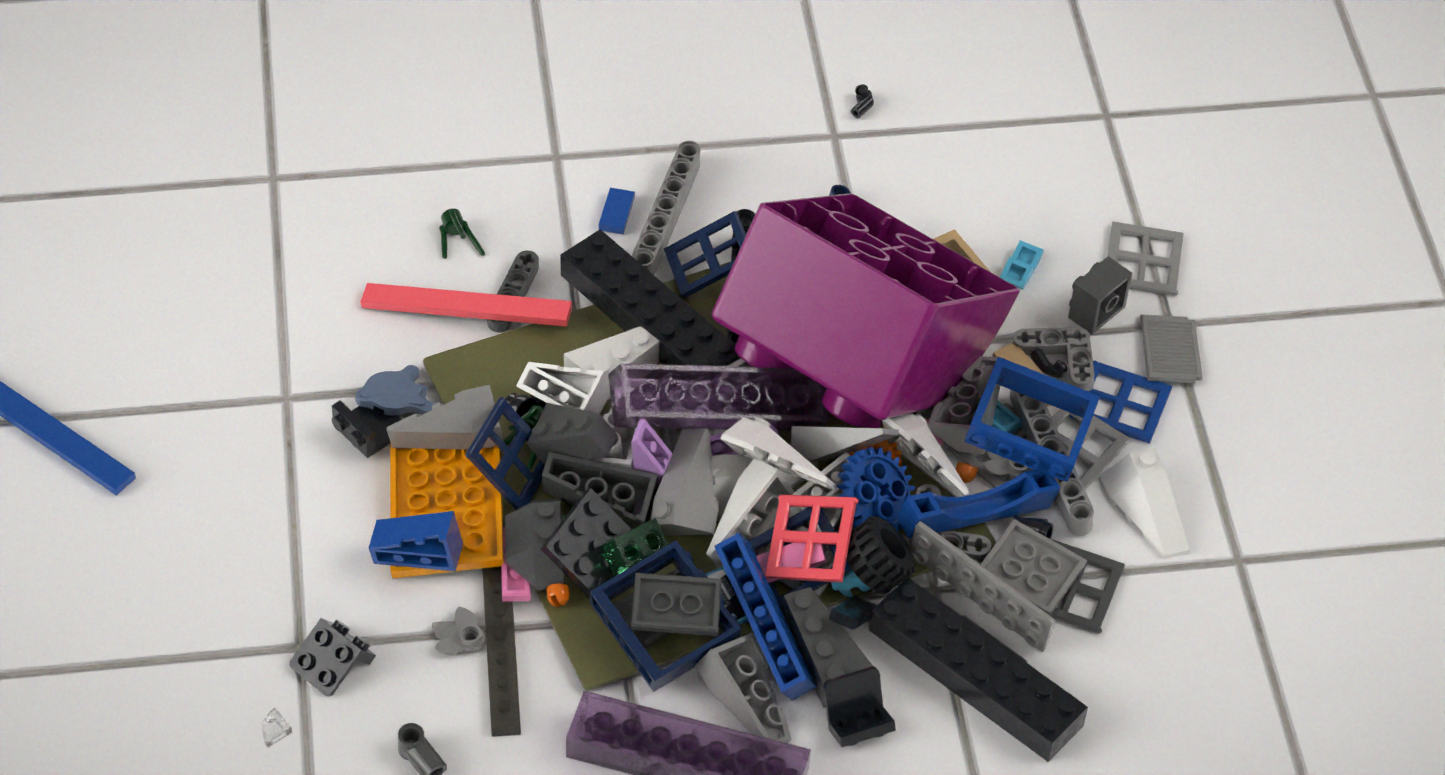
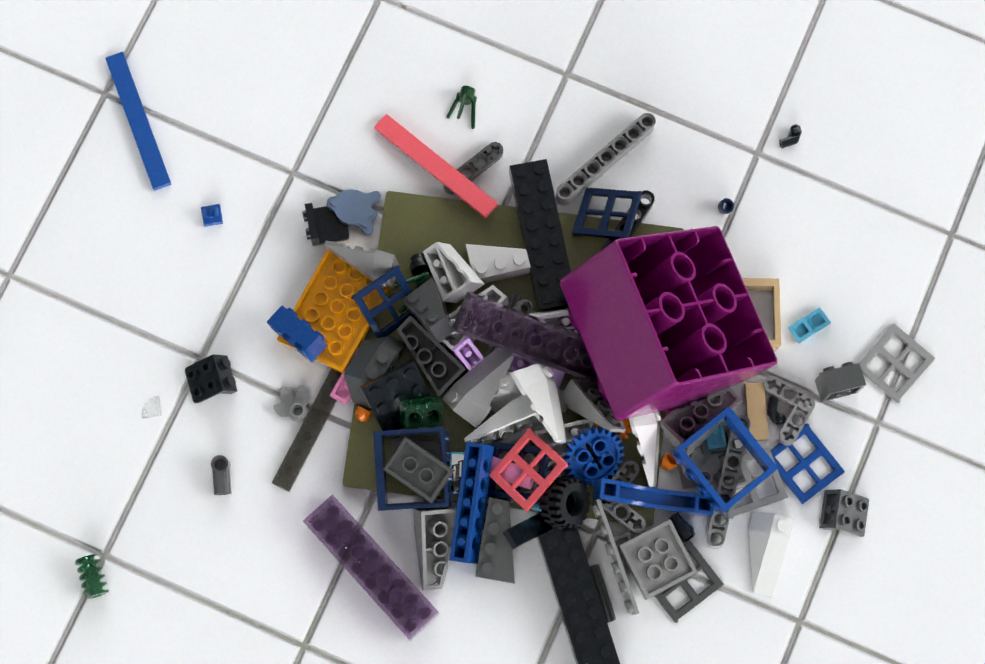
camera: 30 degrees right, 25 degrees up
blue tile [599,187,635,235] -> none
black bracket [823,666,896,747] -> none
light grey window [1140,315,1203,383] -> none
none -> blue tile [201,204,223,227]
none -> dark grey bracket [819,489,869,537]

